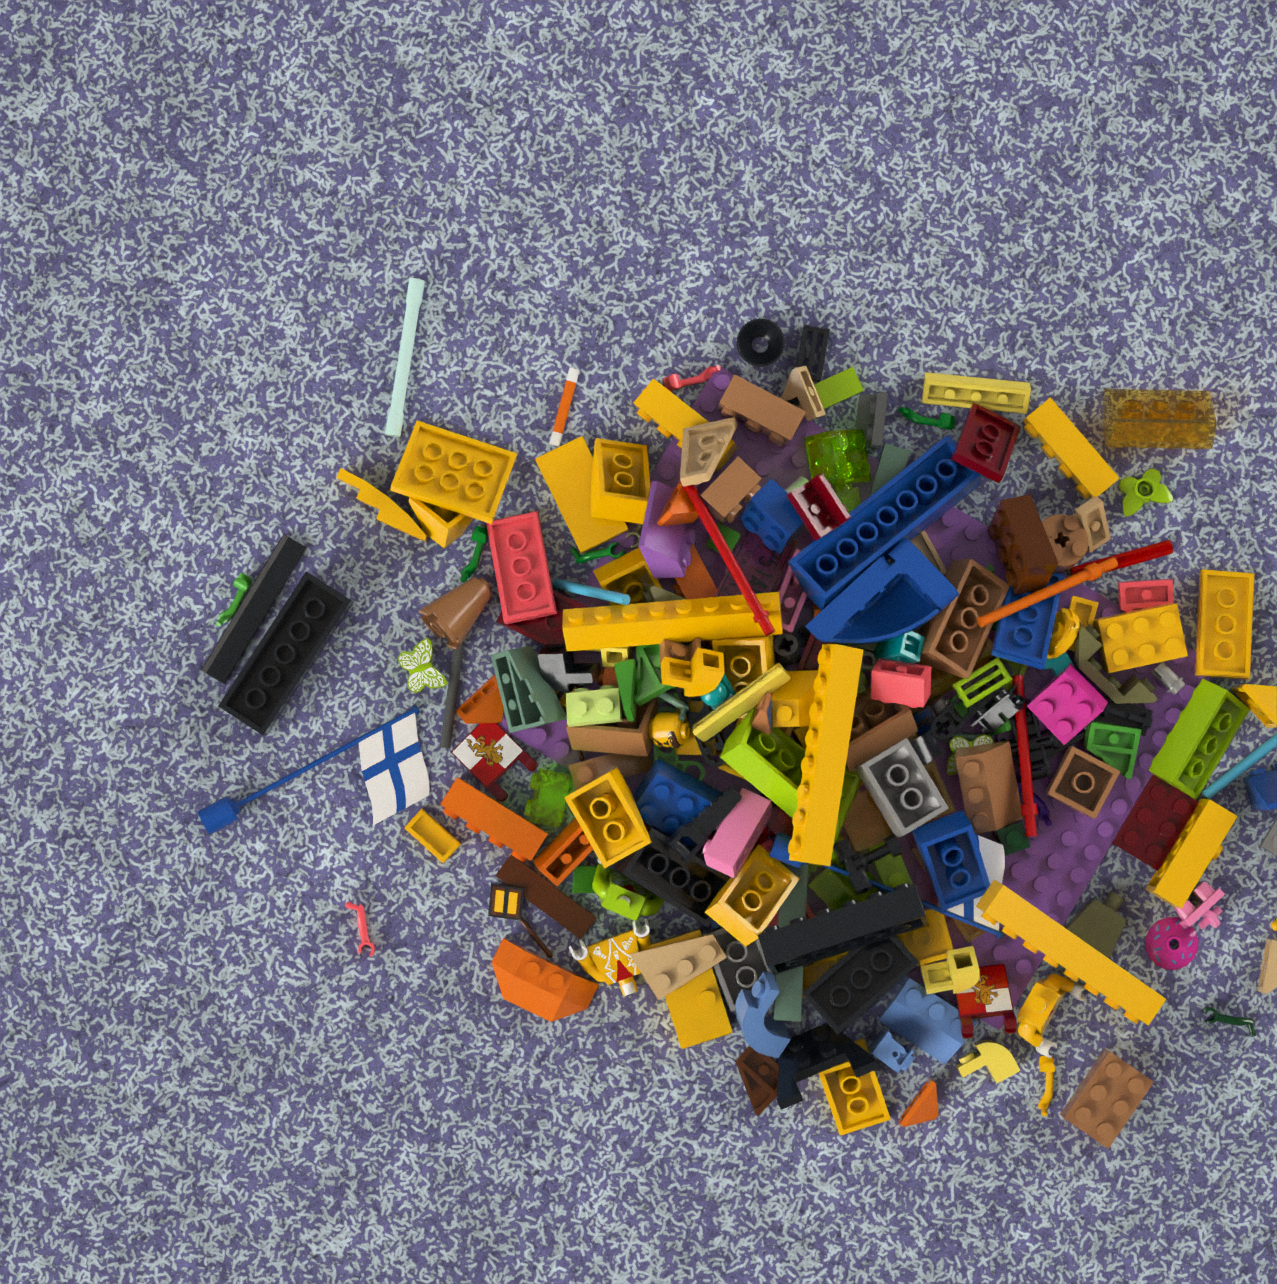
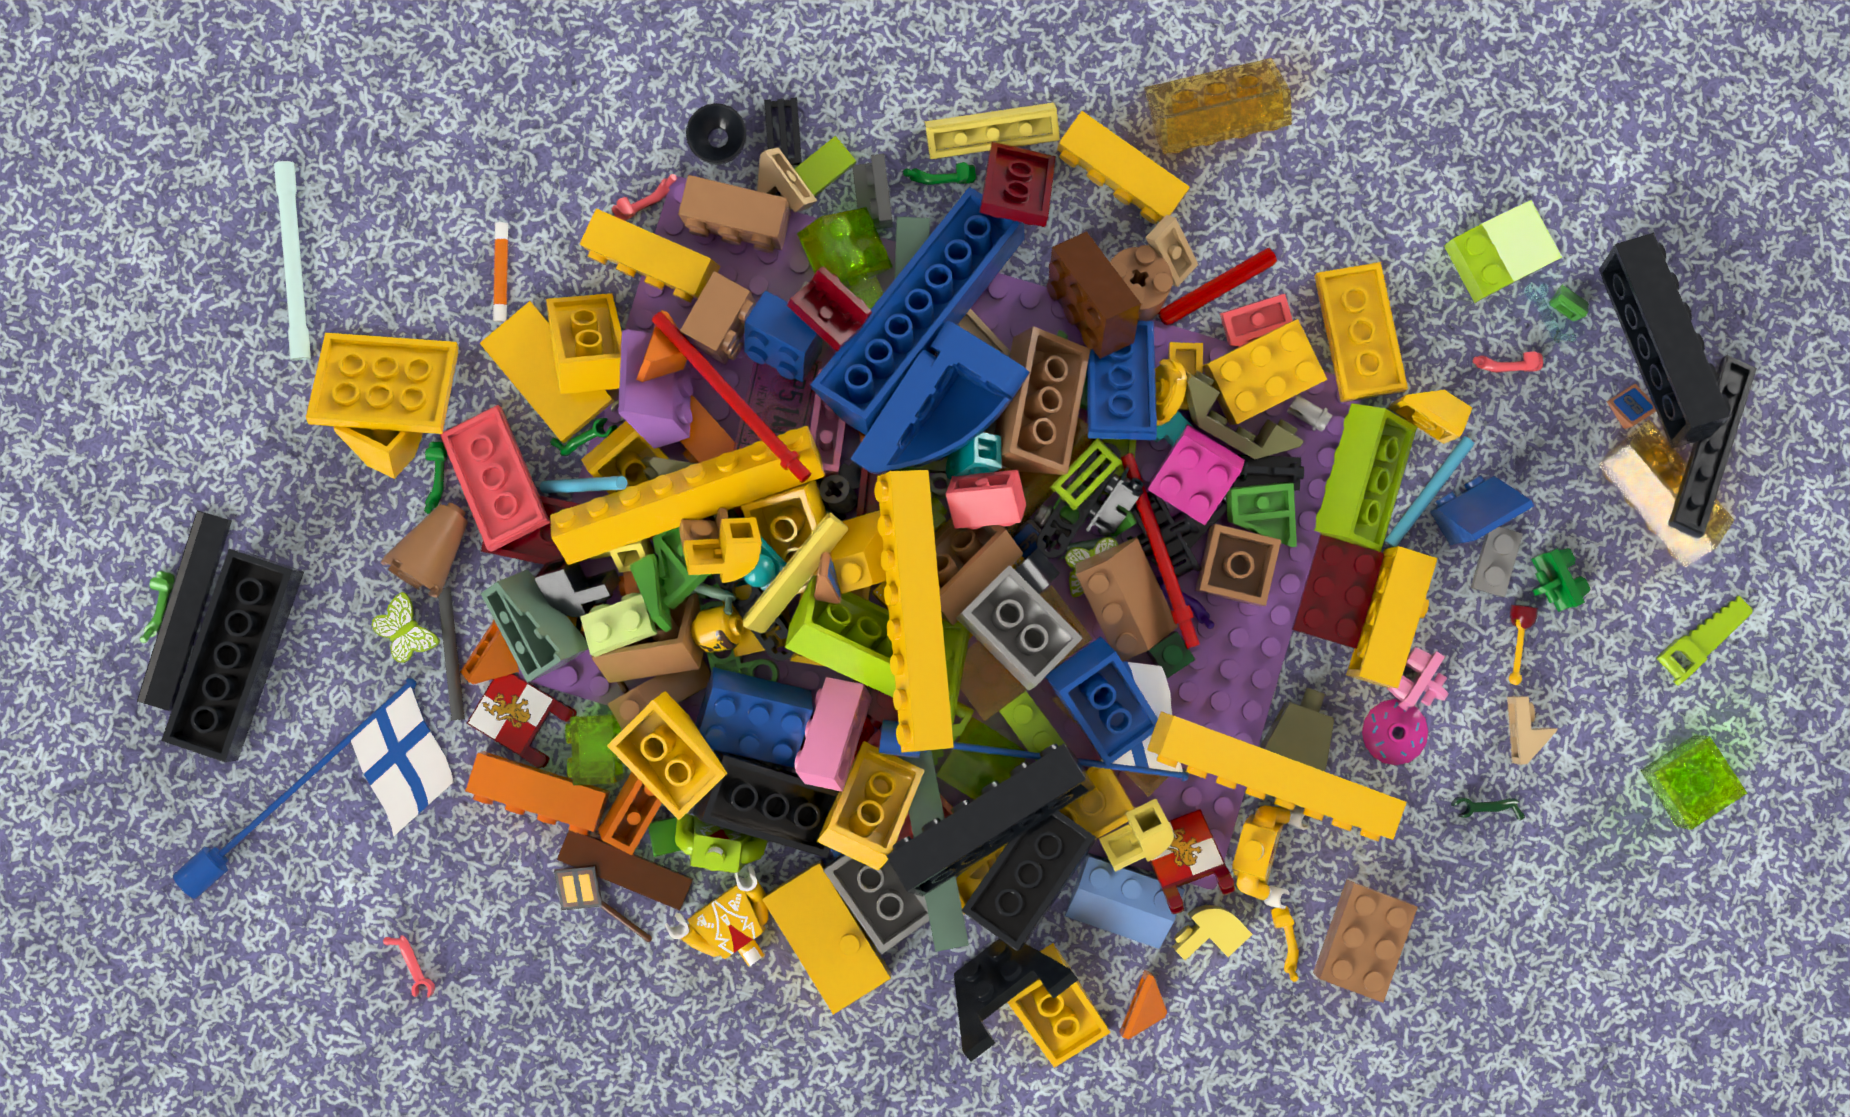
camera: 20 degrees left, 0 degrees up
yellow slope [336,468,429,542] -> none
yellow tile [404,808,461,864] -> none
orange wedge [492,938,599,1022] -> none
tan wing [630,934,728,1000] -> none
black piece [667,785,742,863] -> none
tan wing [680,417,738,487] -> none
bright green slope [705,523,741,554] -> none
medium blue arch [735,971,791,1058] -> none
reddish brown wing [735,1046,779,1116] -> none
black bar [833,834,903,895] -> none
medium blue hinge [868,1027,914,1073] -> none
orange bar [977,557,1118,628] -> none
lime animal [1118,469,1173,517] -> none

